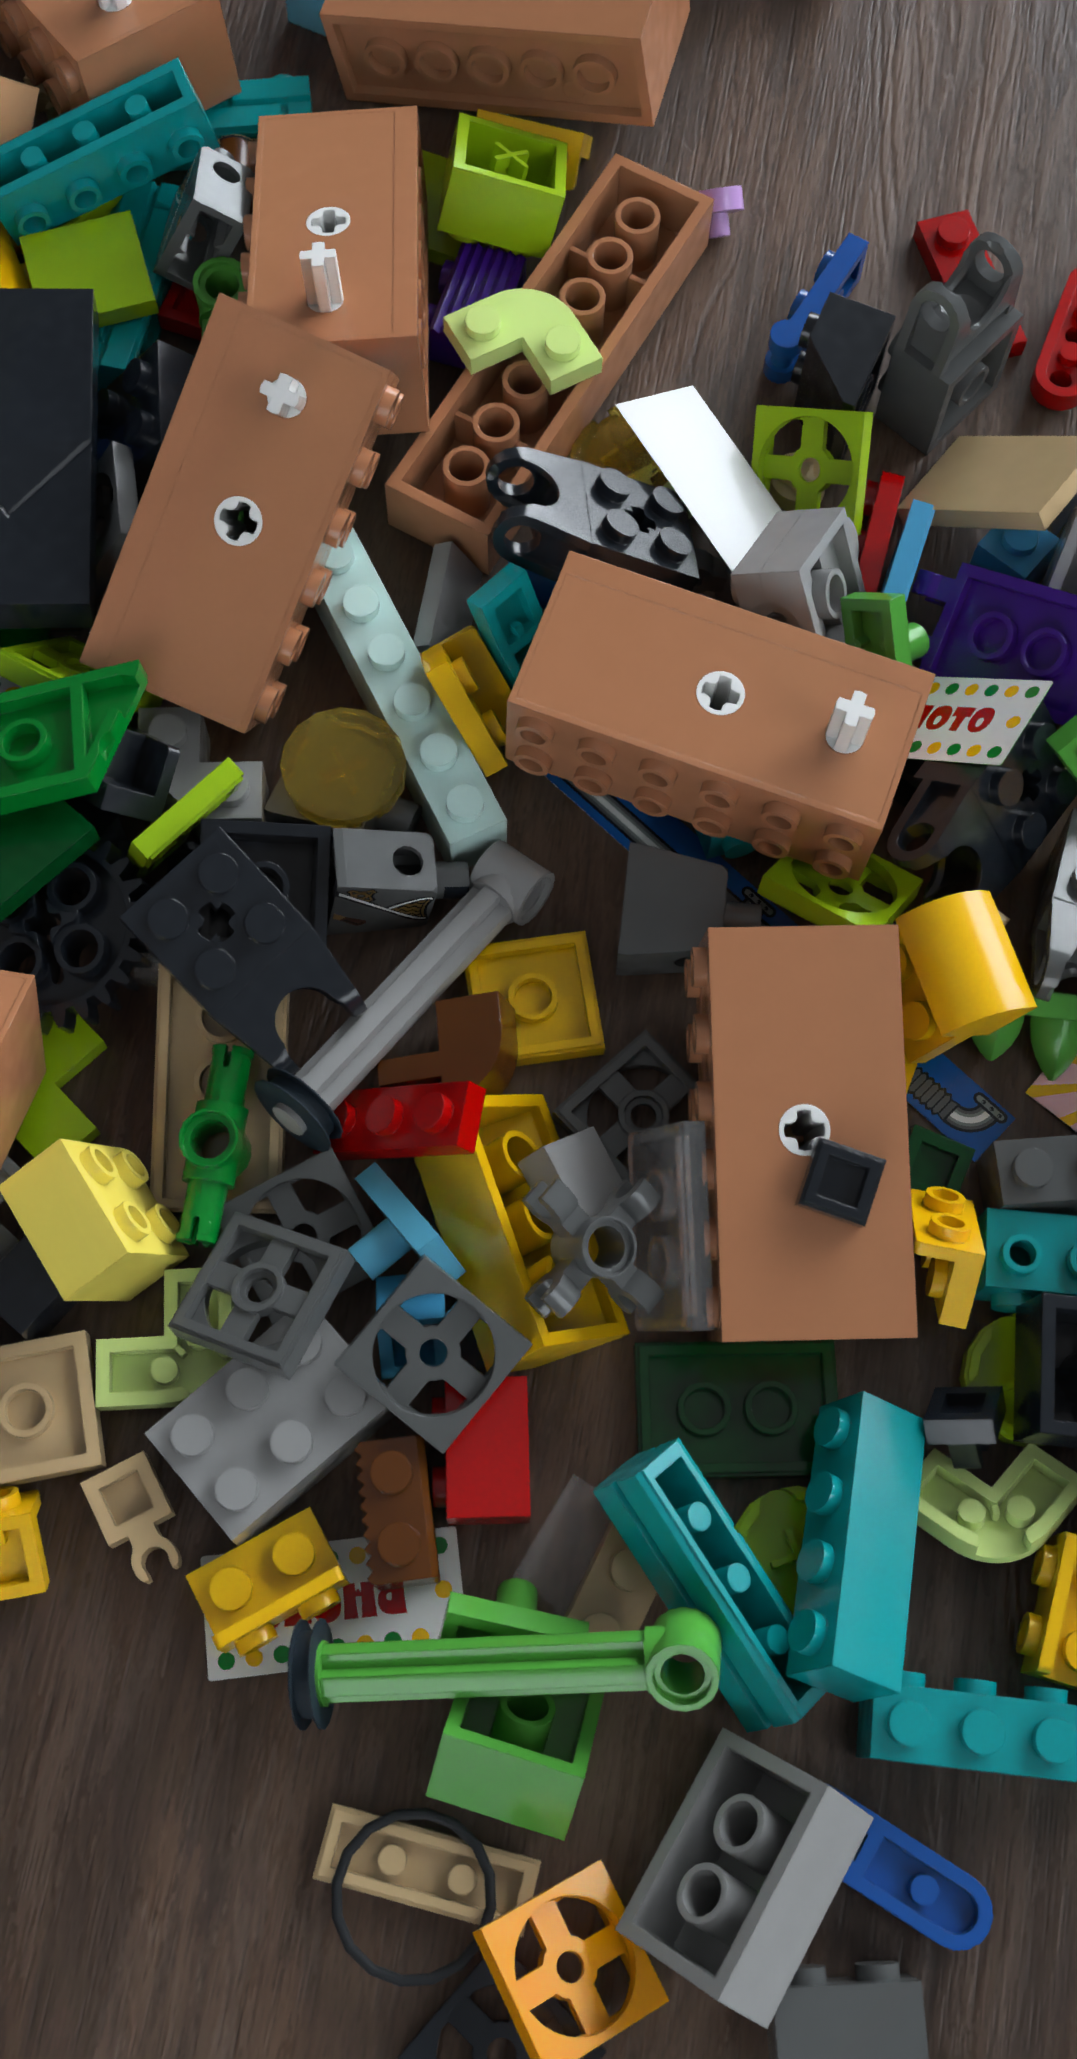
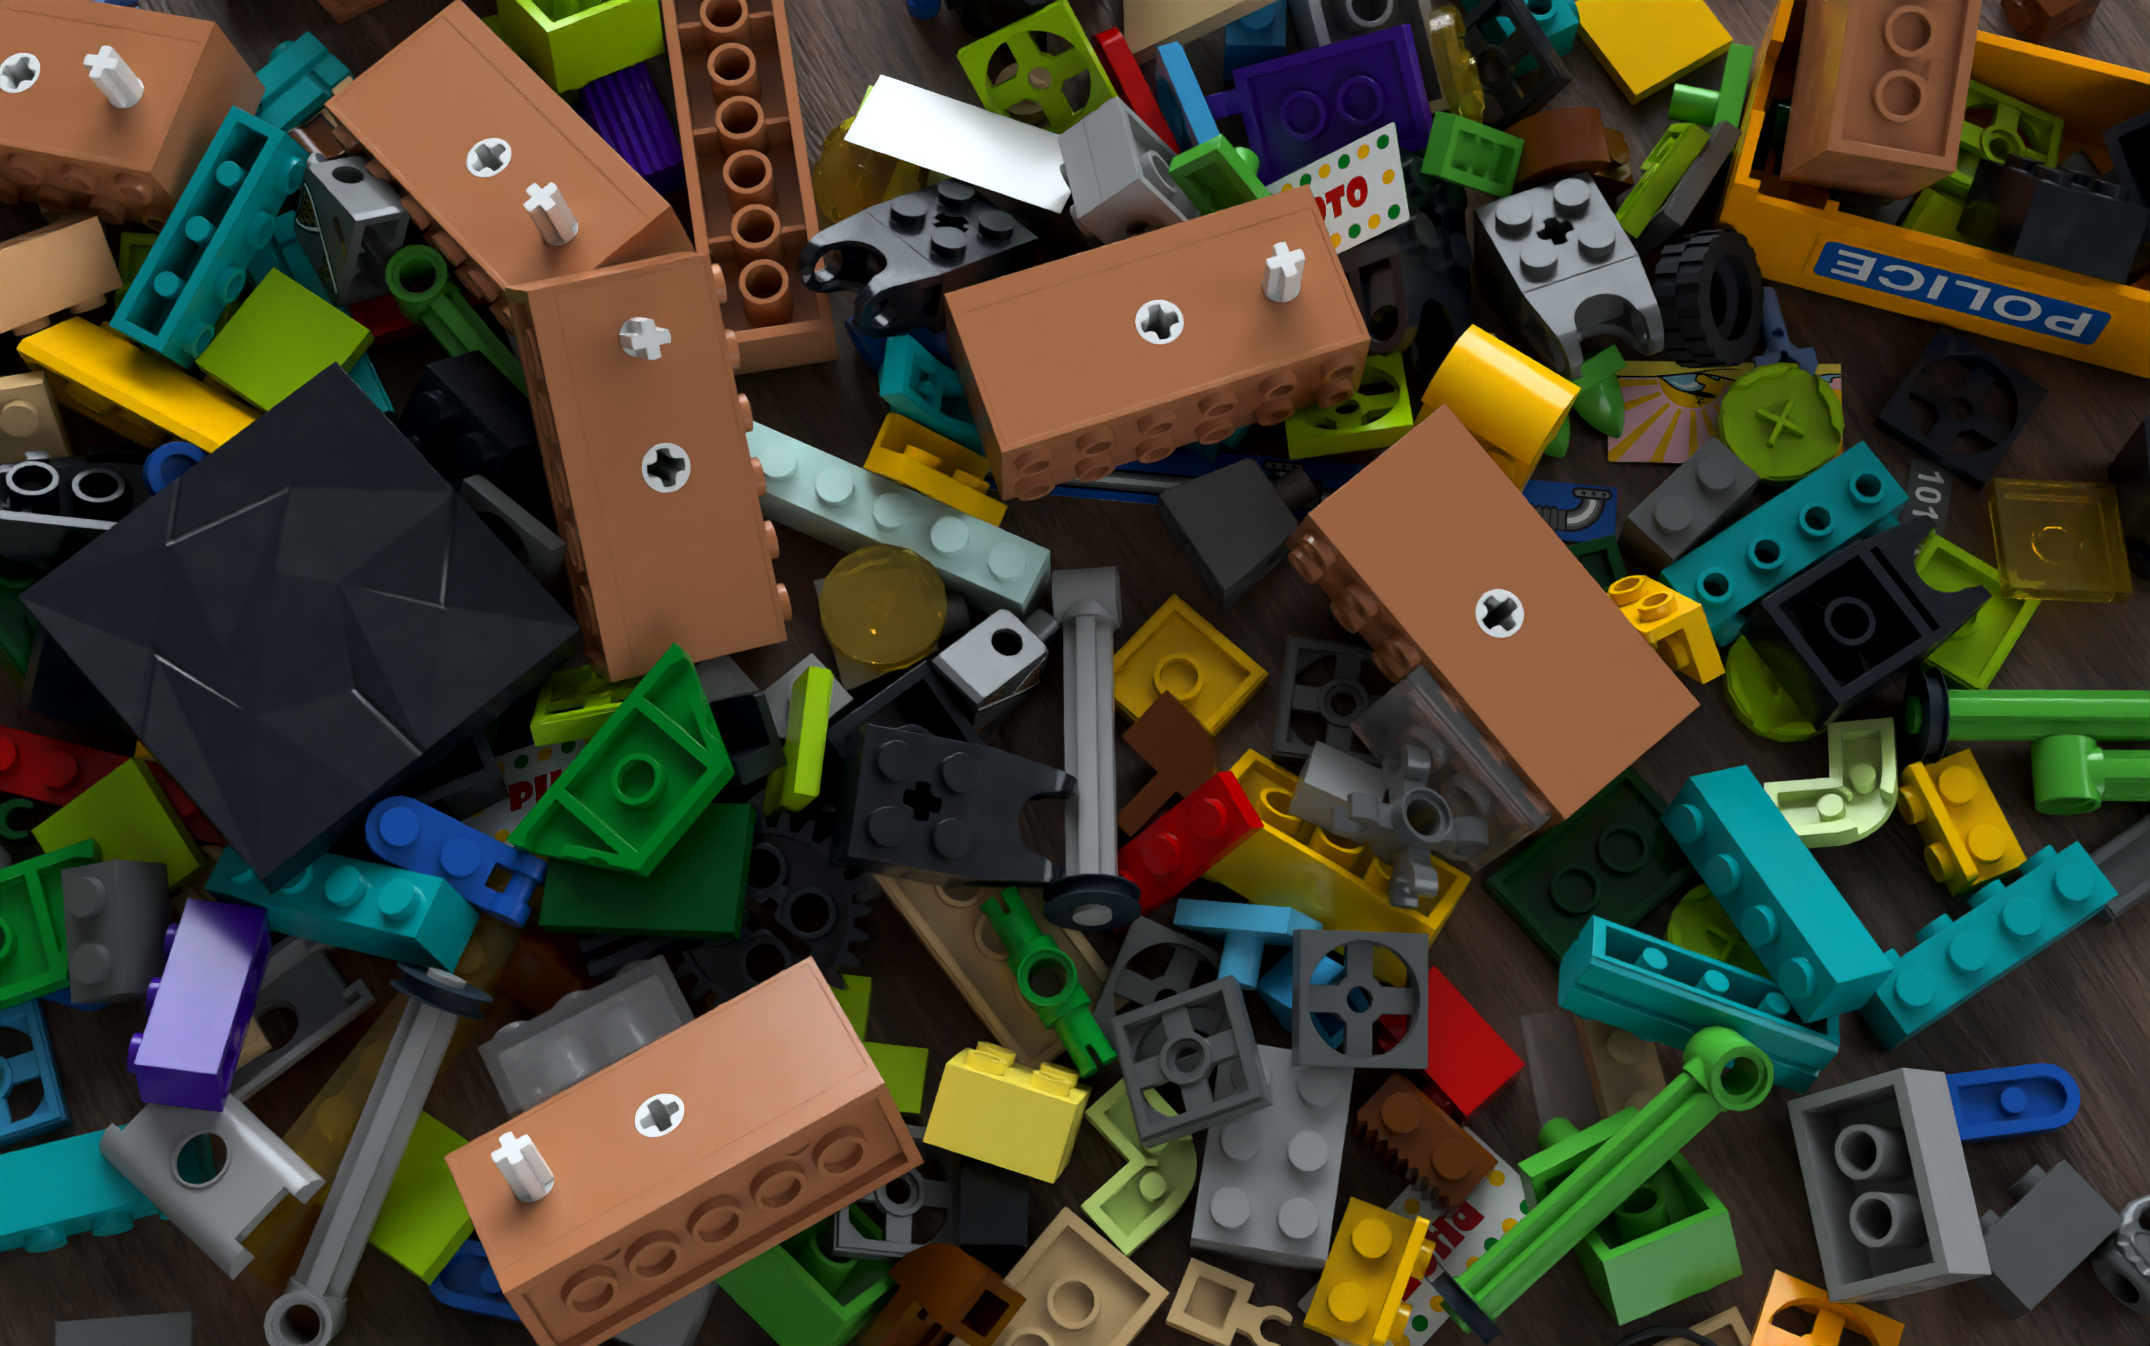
camera: 35 degrees left, 0 degrees up
light grey tile [413,541,483,653] -> none
yellowish green plate [443,288,603,395] -> none
black tile [795,1137,887,1228] -> none
black tile [923,1386,1006,1469] -> none

